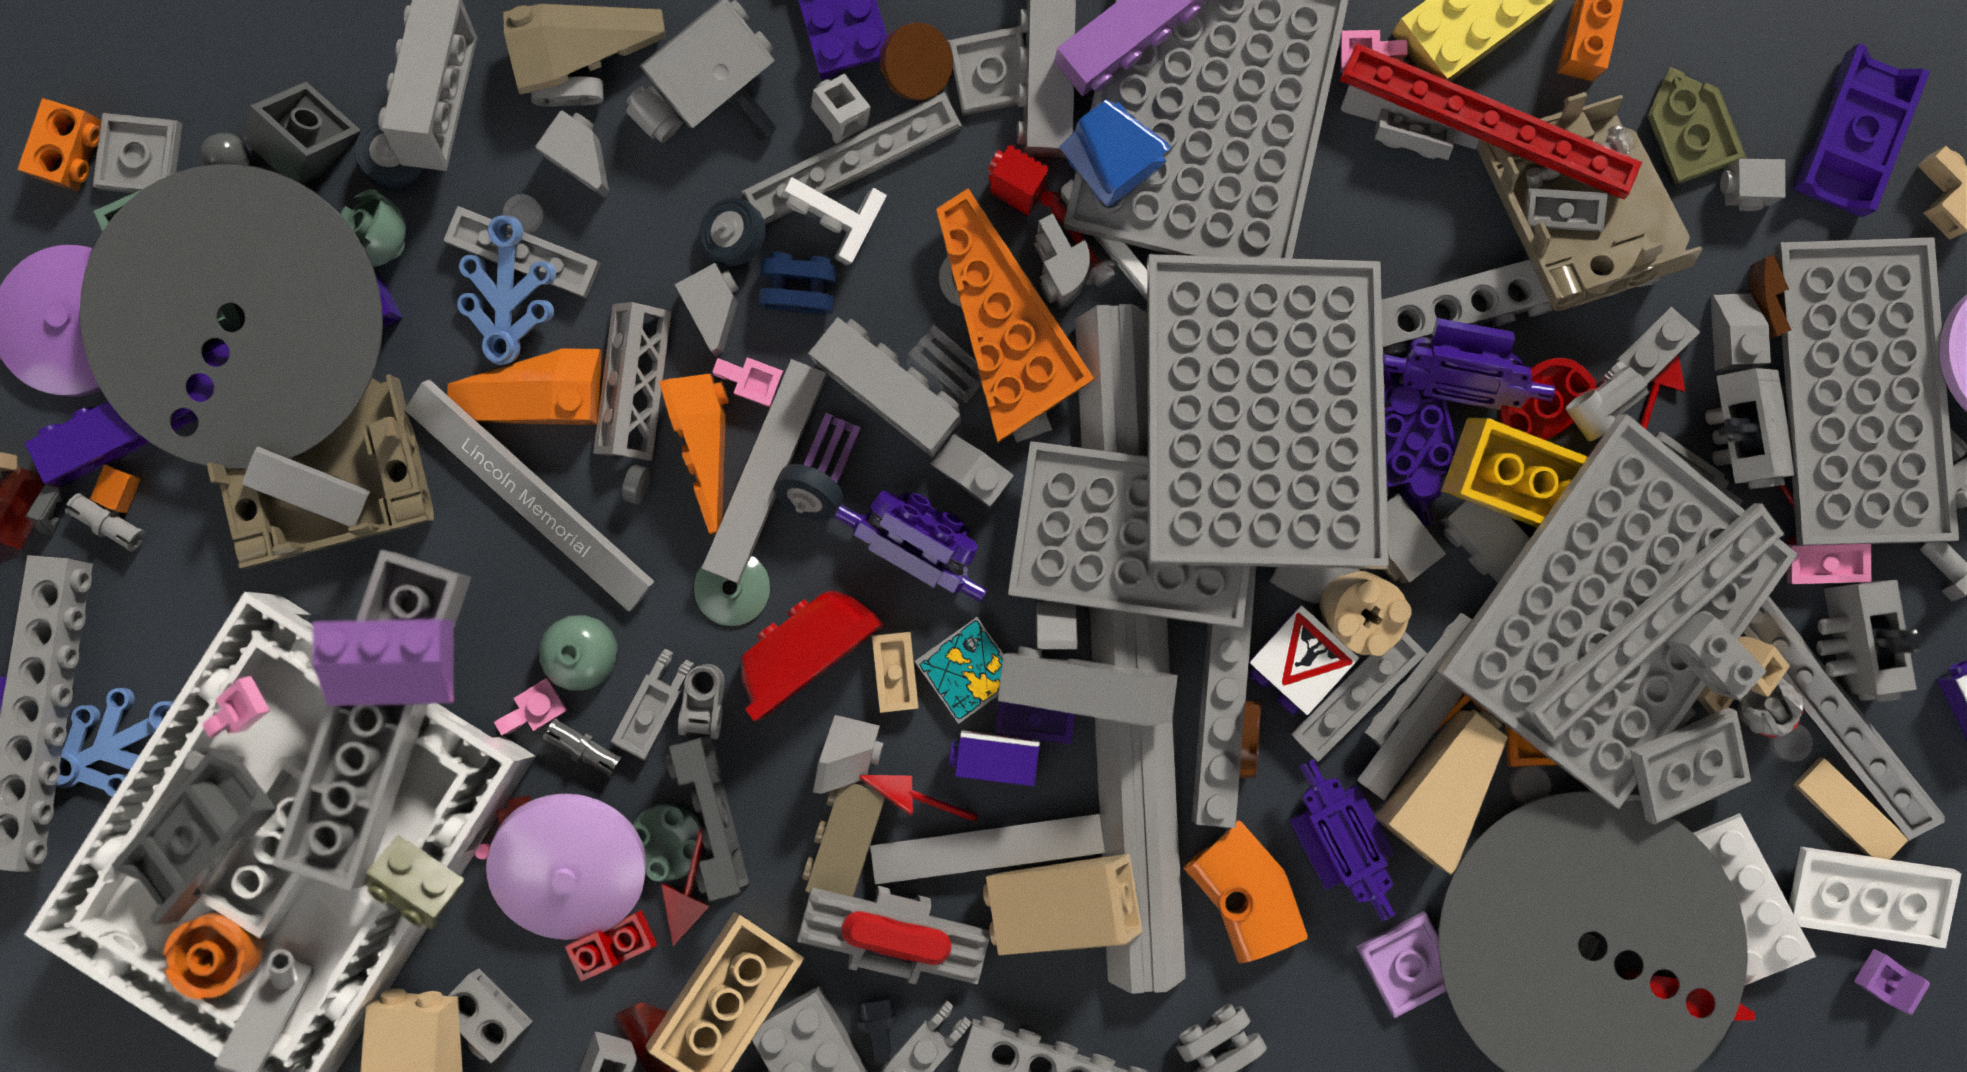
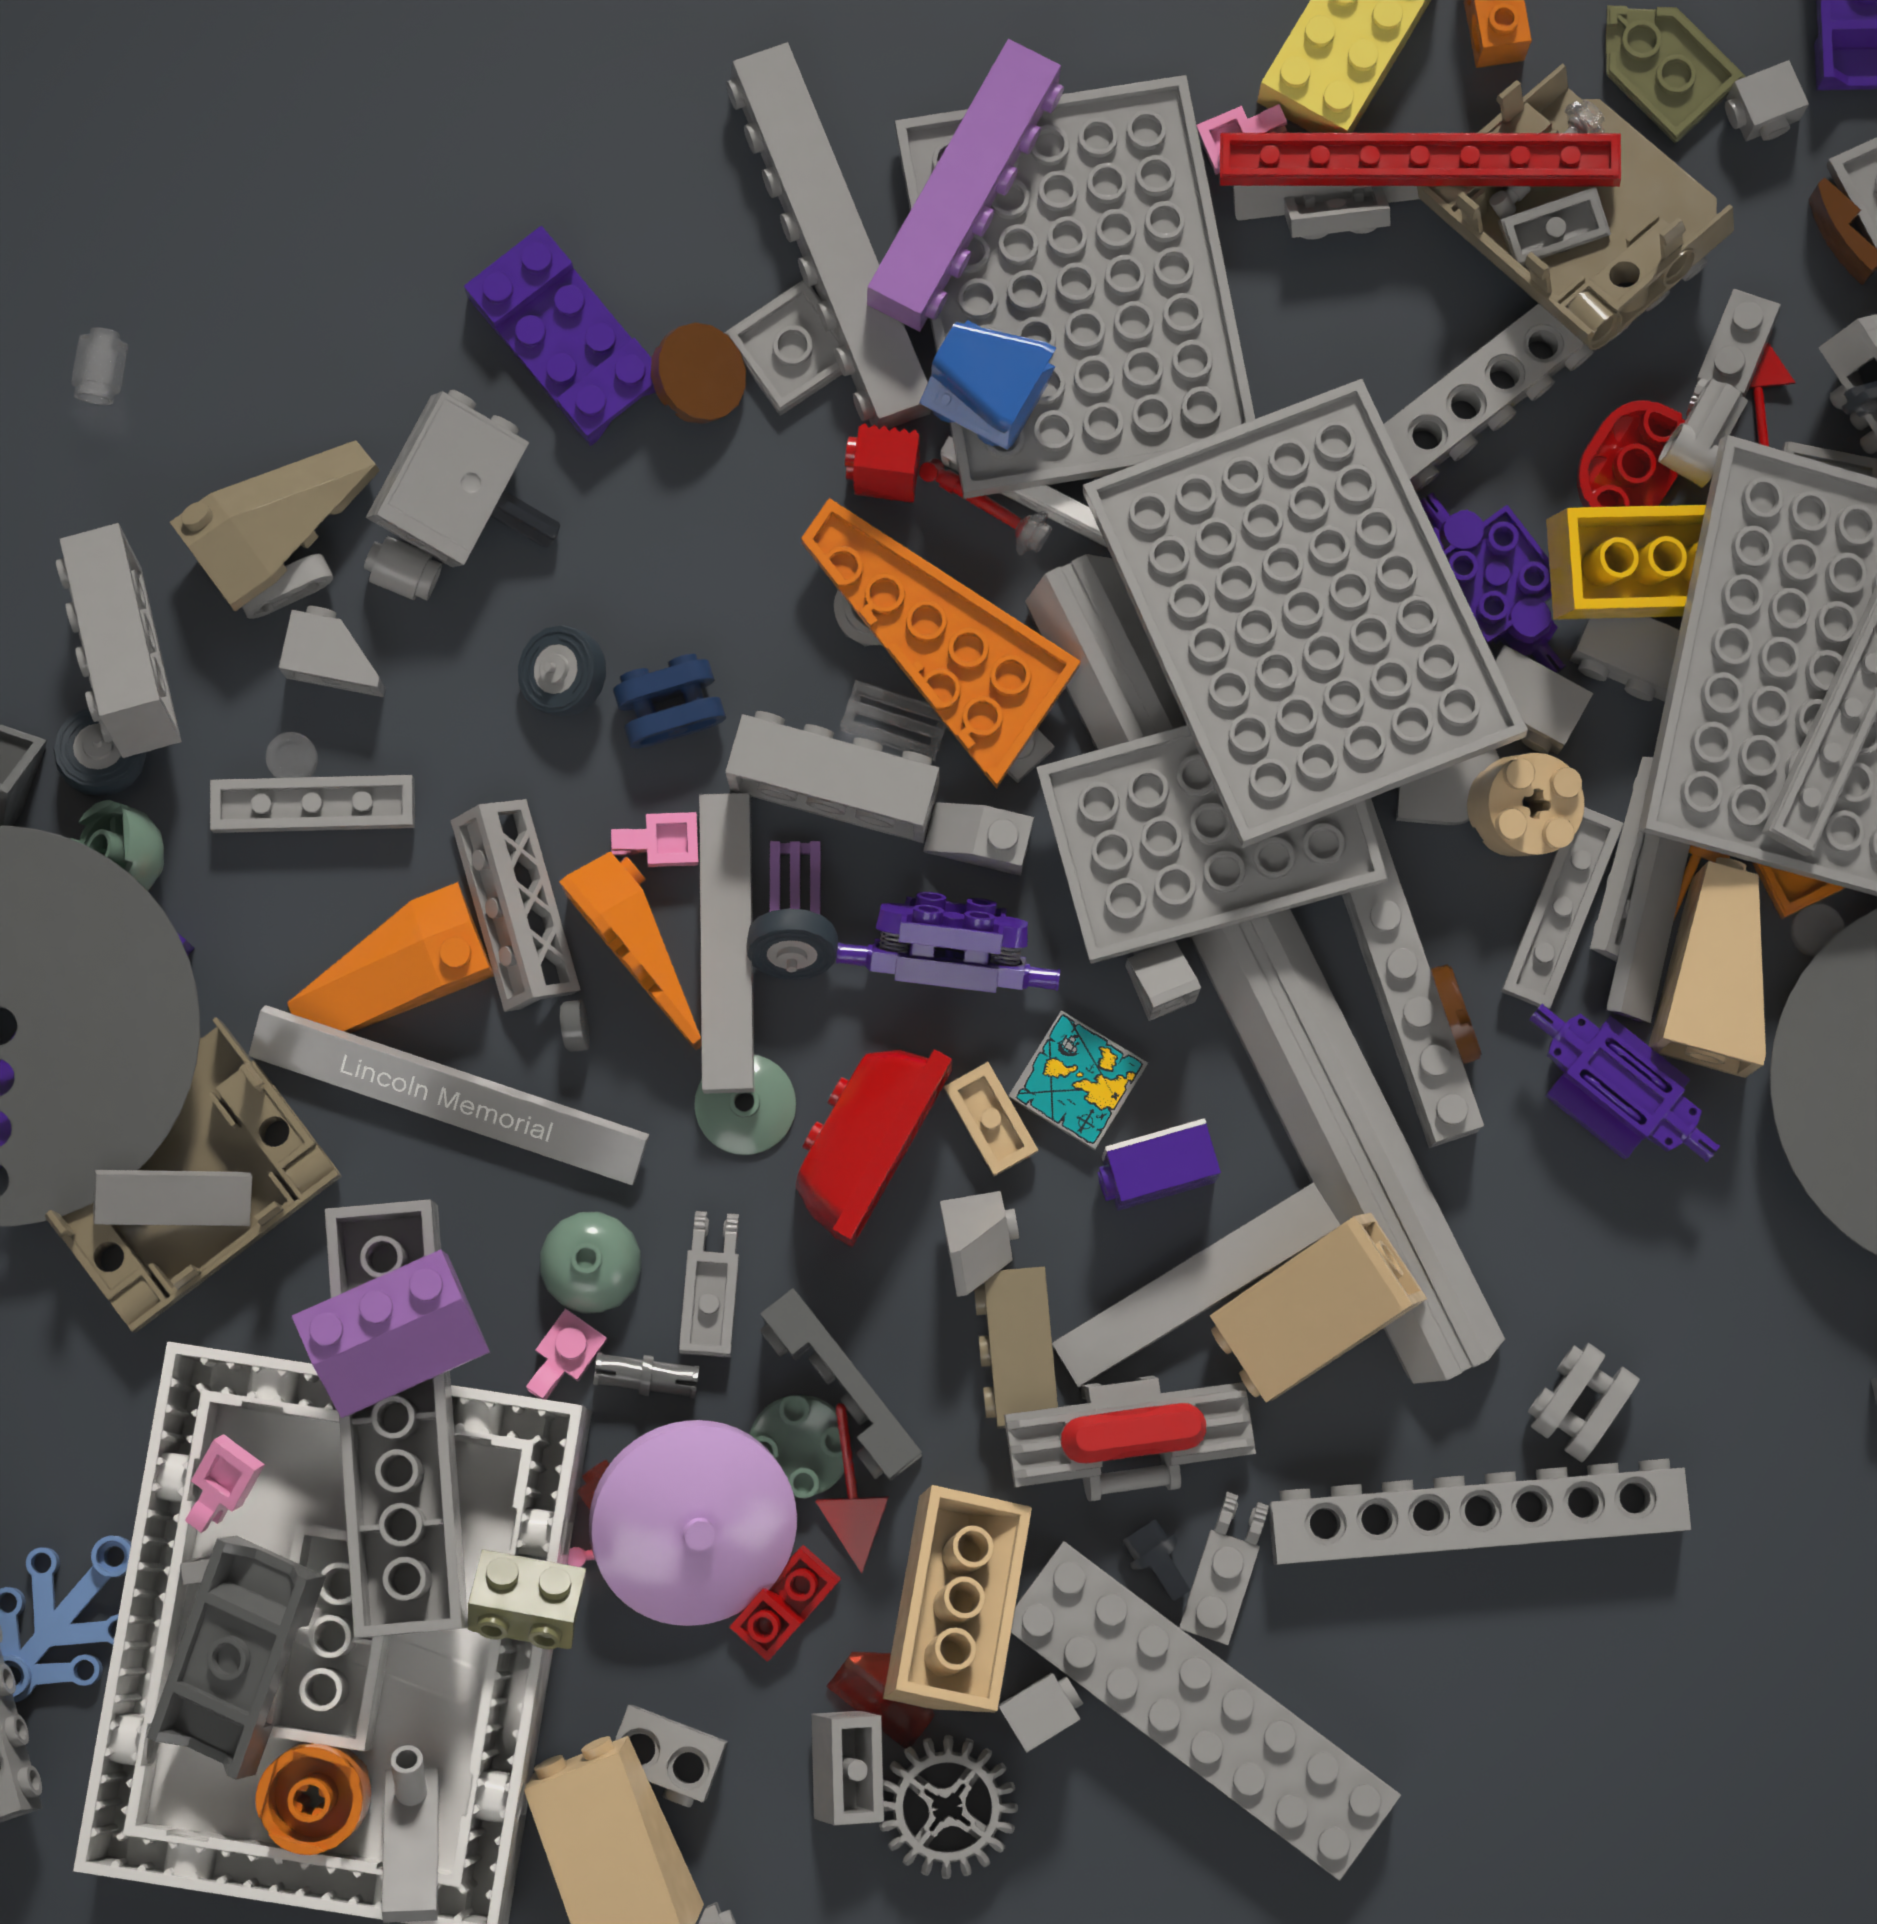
camera: 25 degrees left, 5 degrees down
medium blue plant [457,215,556,365] -> none
light grey slope [675,263,739,357] -> none
light grey piece [678,664,725,740] -> none
light grey tile [742,92,962,225] -> none
white bracket [781,177,887,266] -> none
light grey brick [811,74,871,144] -> none
red piece [859,775,978,821] -> none
dark purple plate [995,701,1075,744] -> none
light grey brick [998,647,1178,726] -> none
light grey brick [1034,214,1090,310] -> none
orange panel [1183,820,1308,963] -> none
piece [1248,605,1359,715] -> none
lavender tile [1356,911,1446,1018] -> none
dark purple piece [1383,318,1555,410] -> none
light grey slope [1711,294,1771,371] -> none

